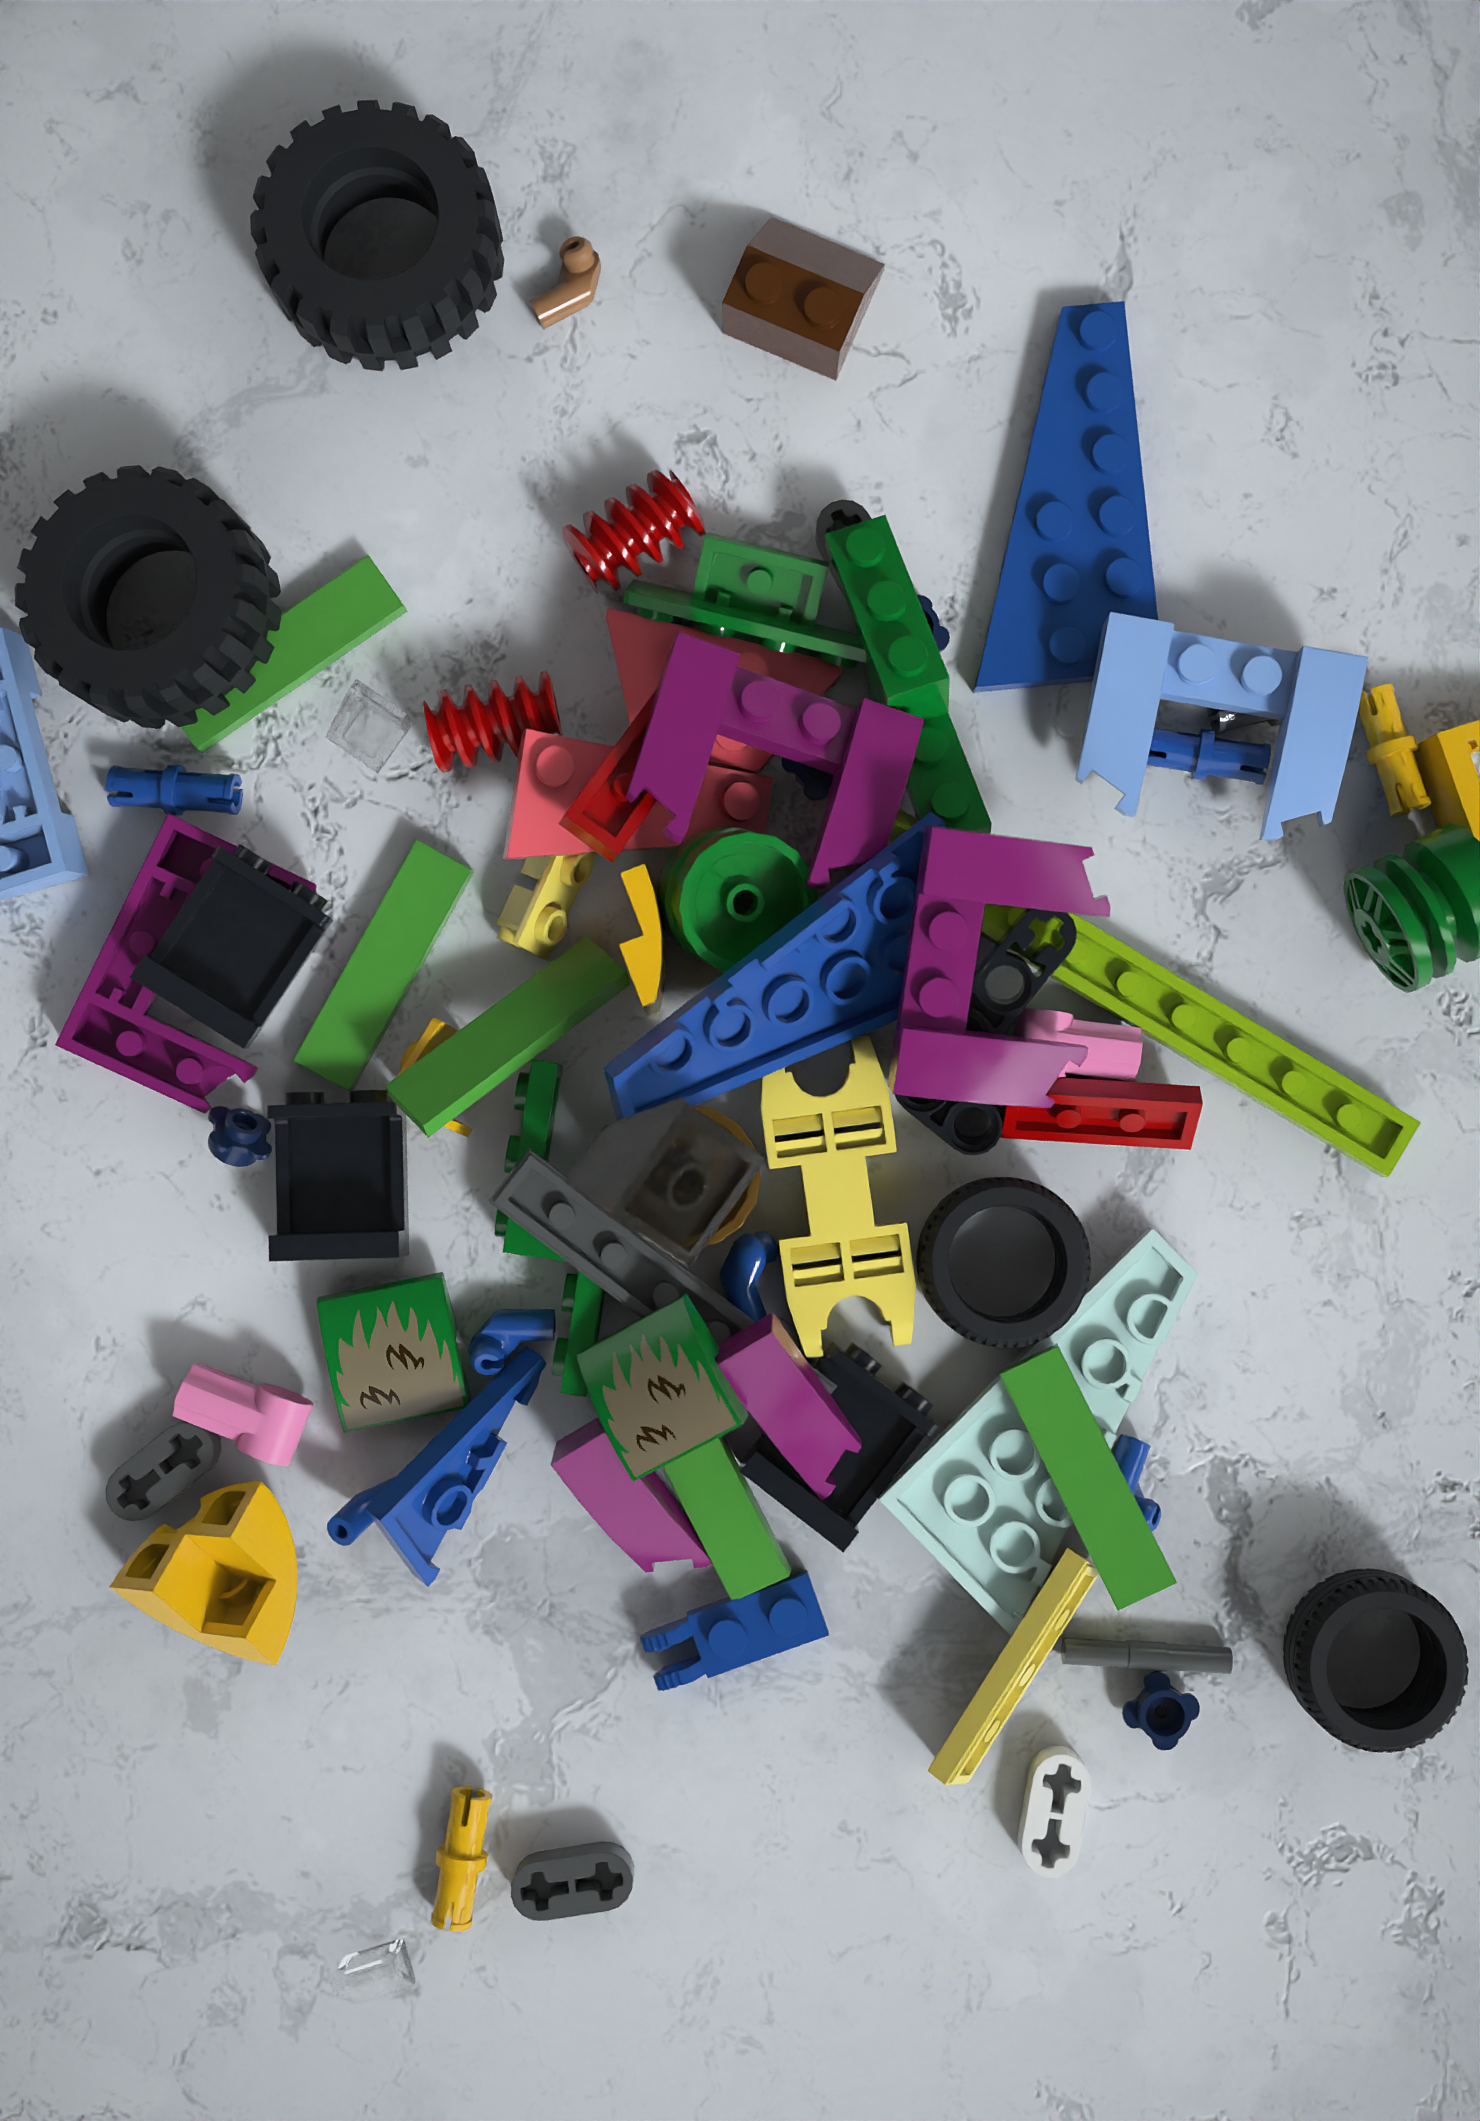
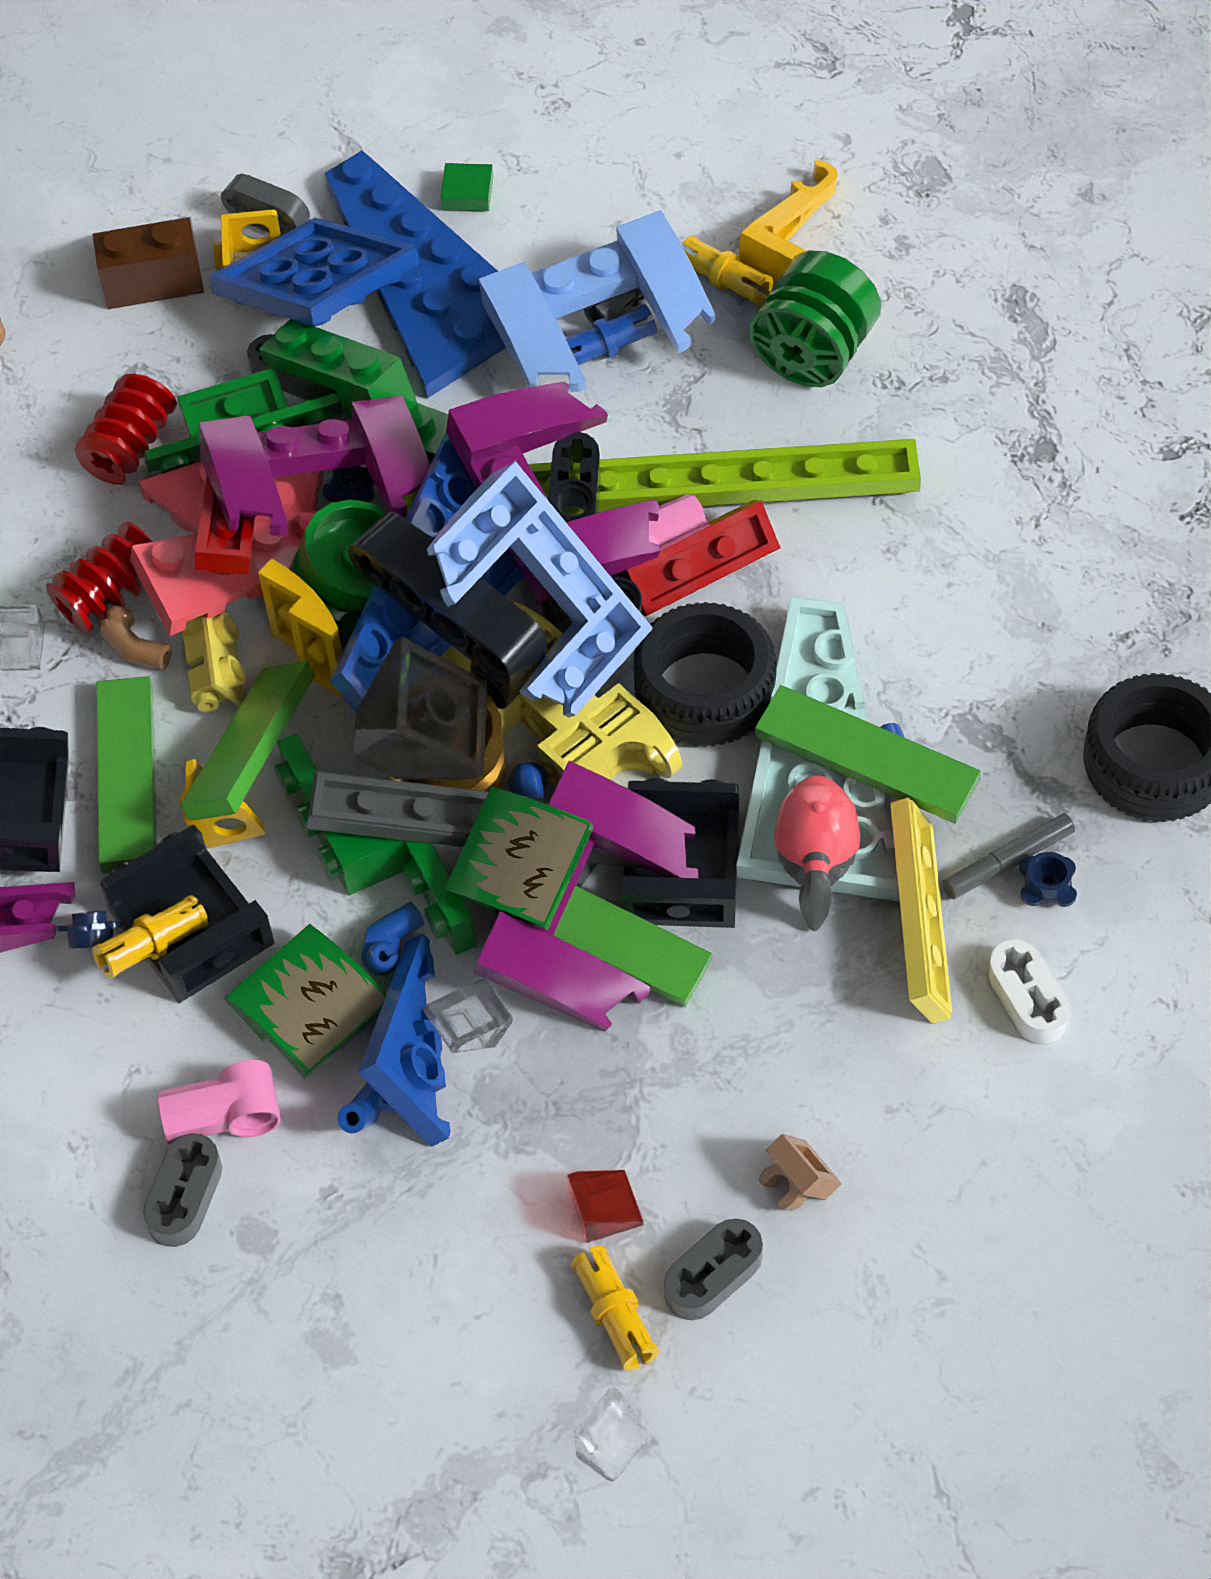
camera: 30 degrees left, 30 degrees down
yellow brick [109,1481,298,1666] -> none
blue hinge [640,1570,829,1691] -> none
none -> yellow pin [92,895,208,979]
none -> medium nougat arm [100,606,172,671]
none -> blue plate [209,217,420,326]
none -> yellow bracket [213,210,281,270]
none -> dark grey beam [221,174,310,236]
none -> black beam [348,511,547,709]
none -> clear slope [424,979,513,1053]
none -> light blue wedge [427,461,653,718]
none -> green tile [440,163,494,211]
none -> clear red slope [567,1170,644,1243]
none -> medium nougat tile [758,1134,842,1211]
none -> coral hair [774,775,860,931]

